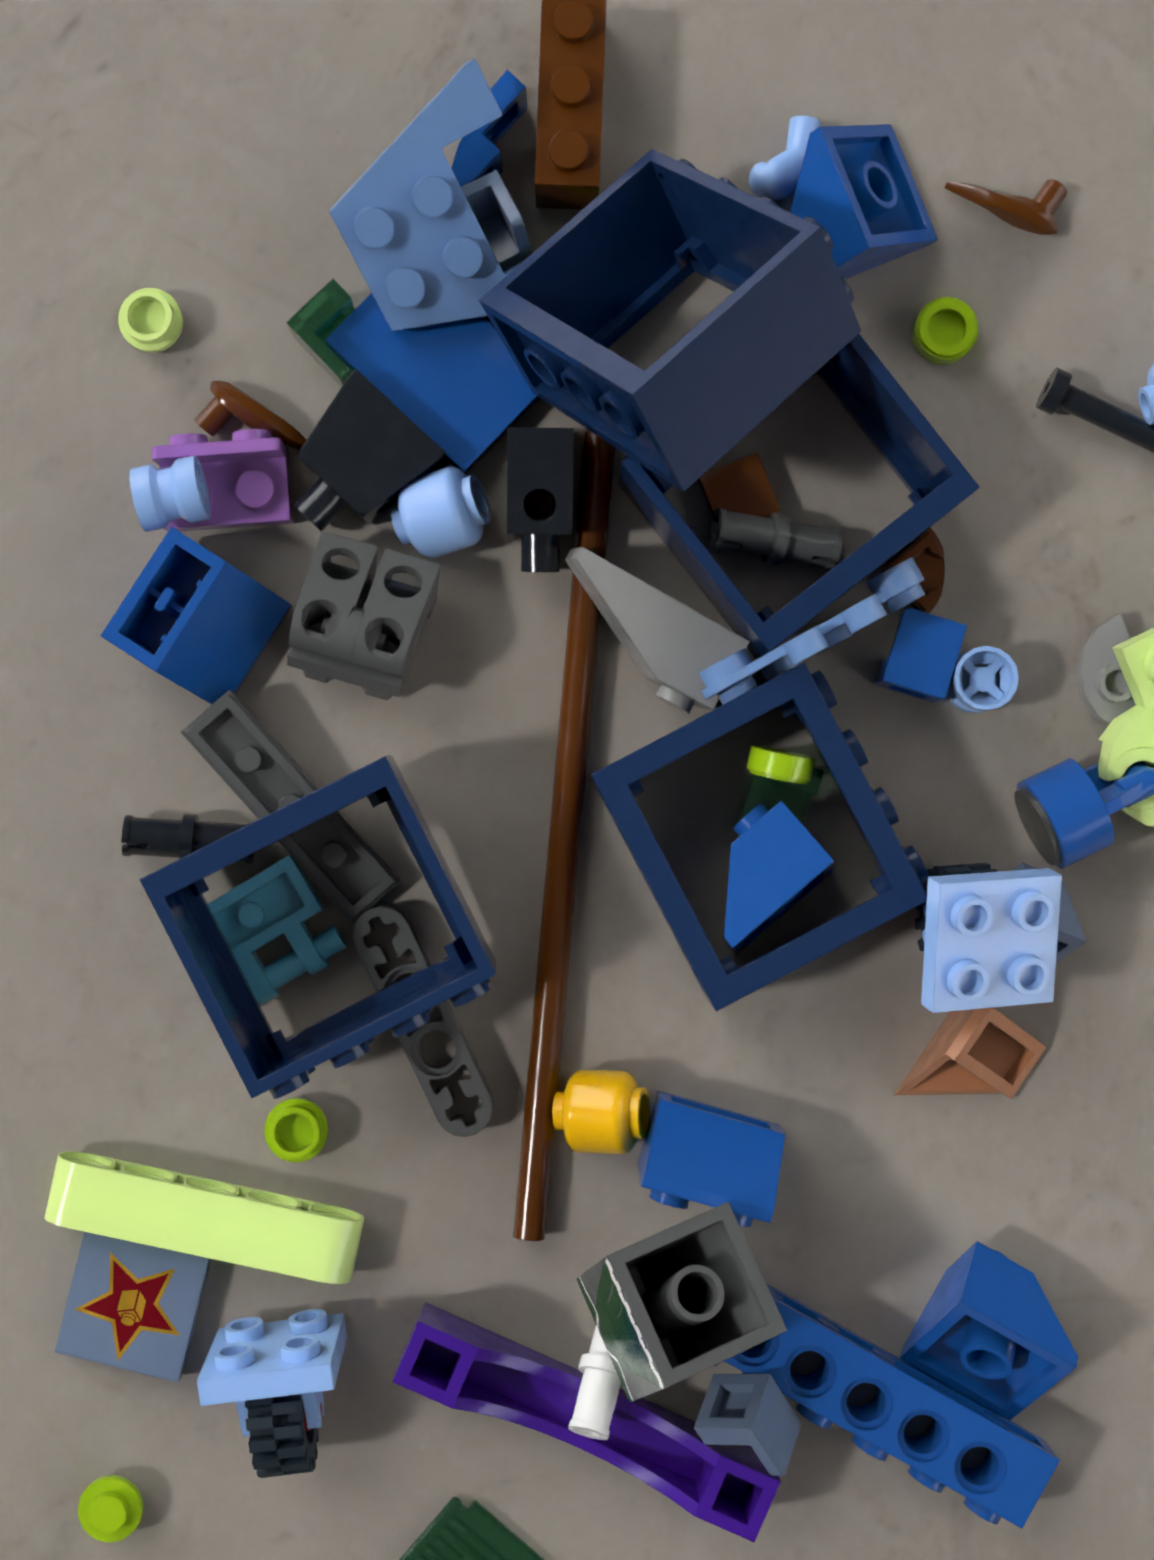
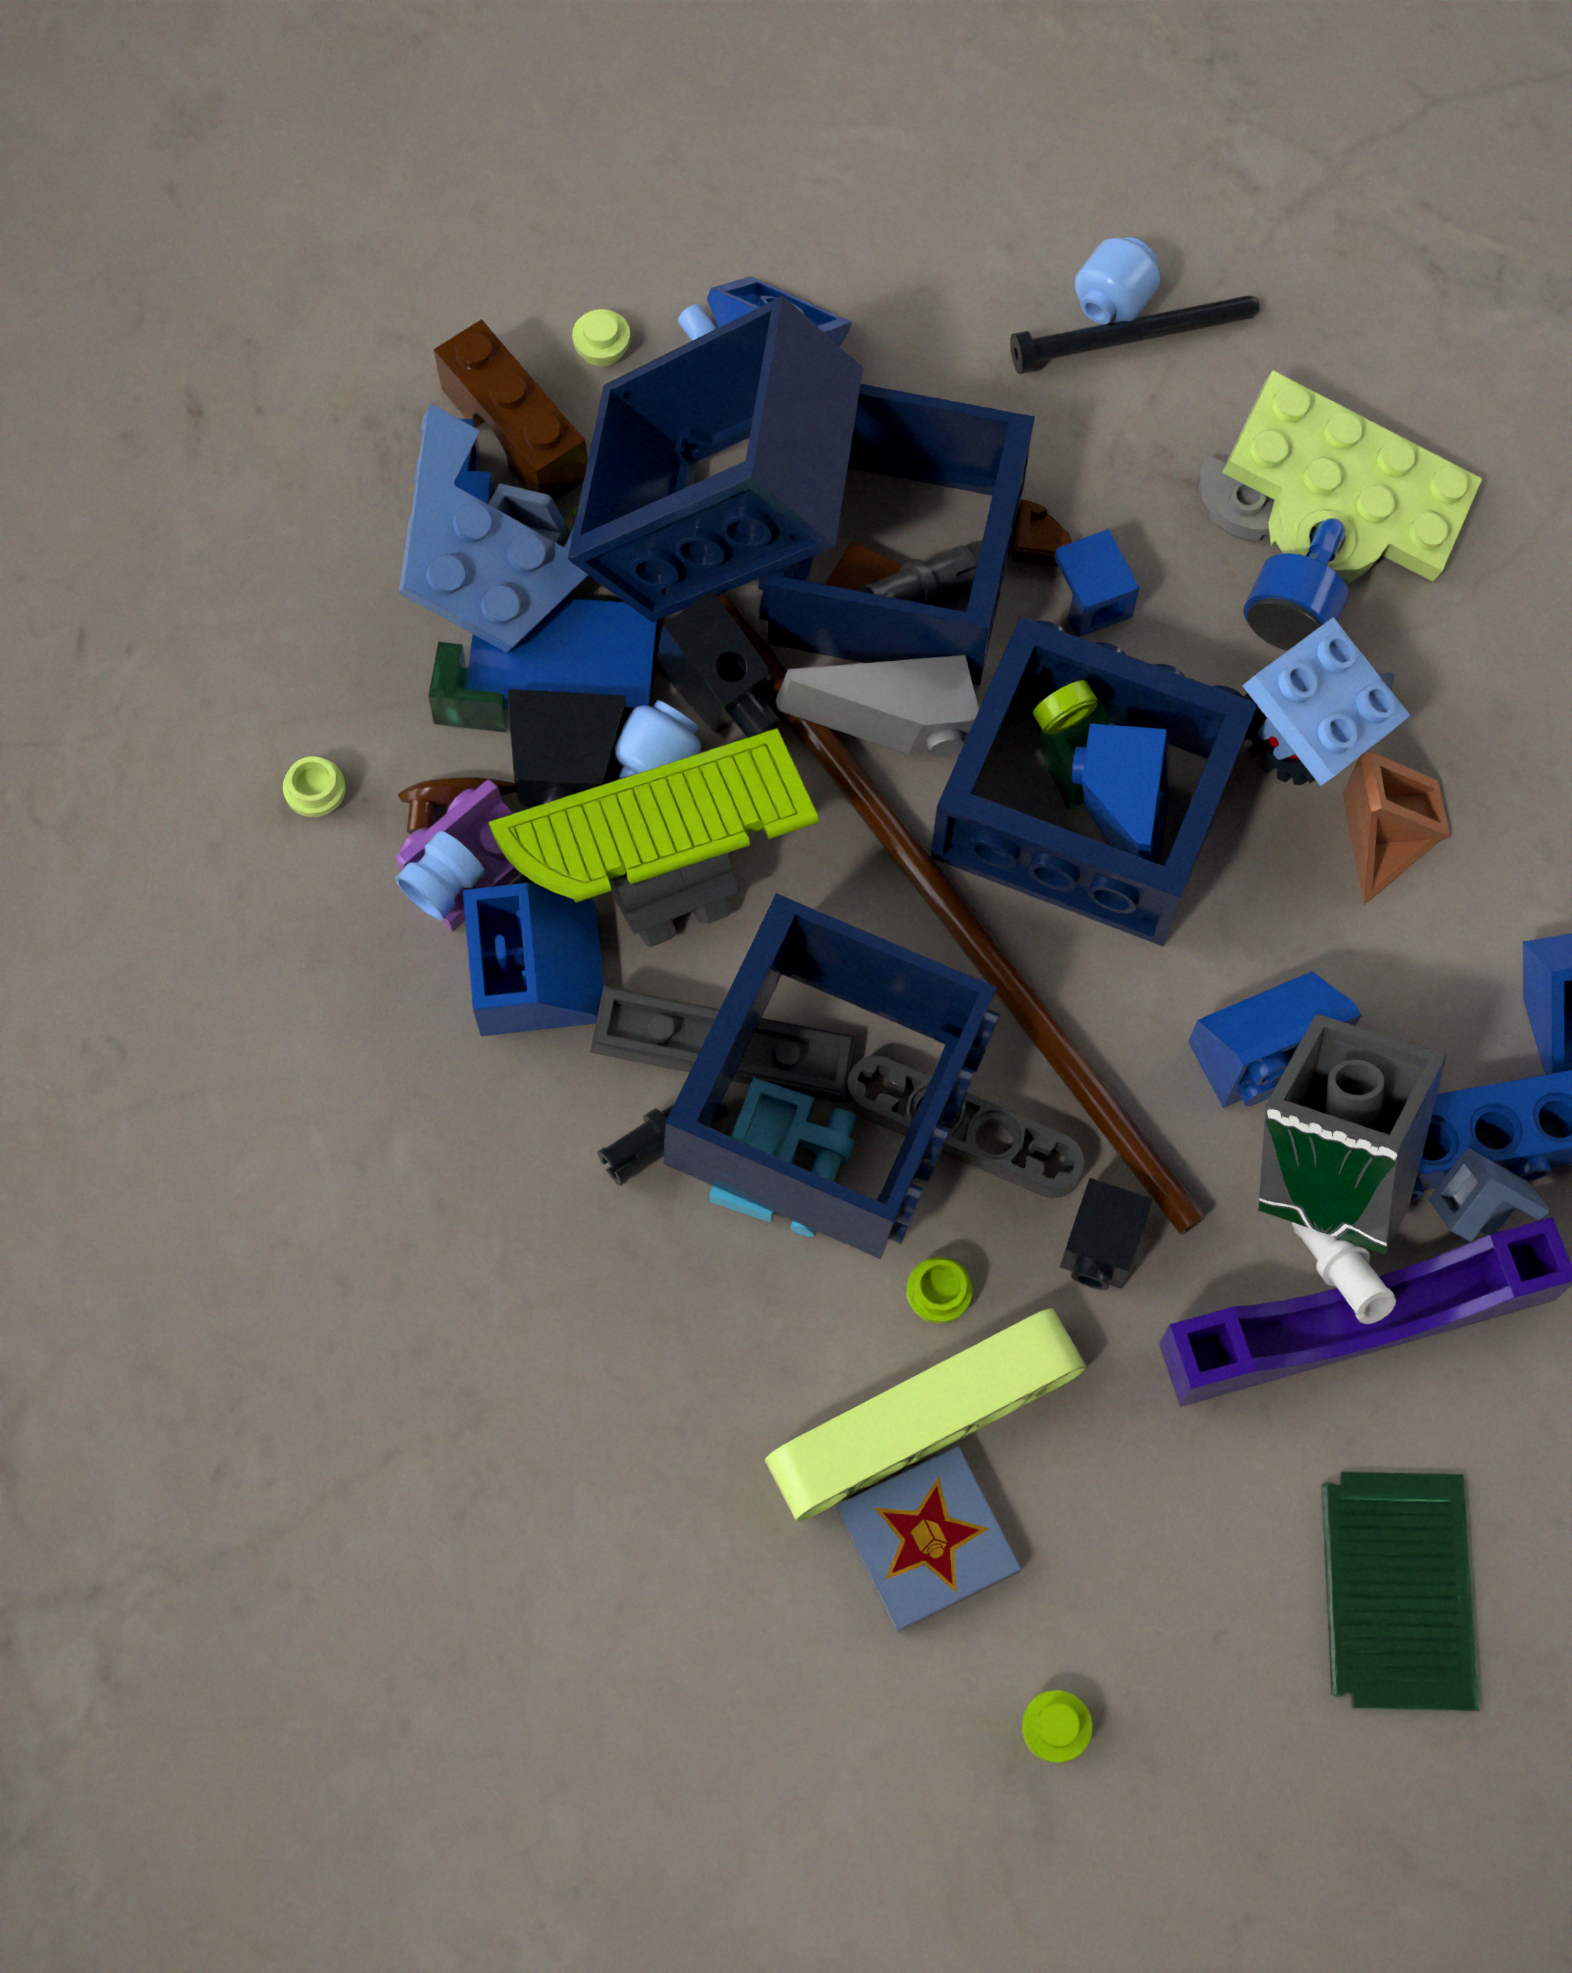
camera: 40 degrees left, 20 degrees down
light blue plate [197,1309,347,1478] -> none
yellow head [552,1070,650,1154] -> none
medium blue plant [699,557,925,705] -> none
lime tile [912,297,979,365] -> none
reddish brown bar [945,179,1067,235] -> none
light blue wheel [946,646,1019,714] -> none
none -> lime piece [488,728,819,903]
none -> yellowish green plate [572,309,630,367]
none -> black brick [1059,1178,1153,1290]

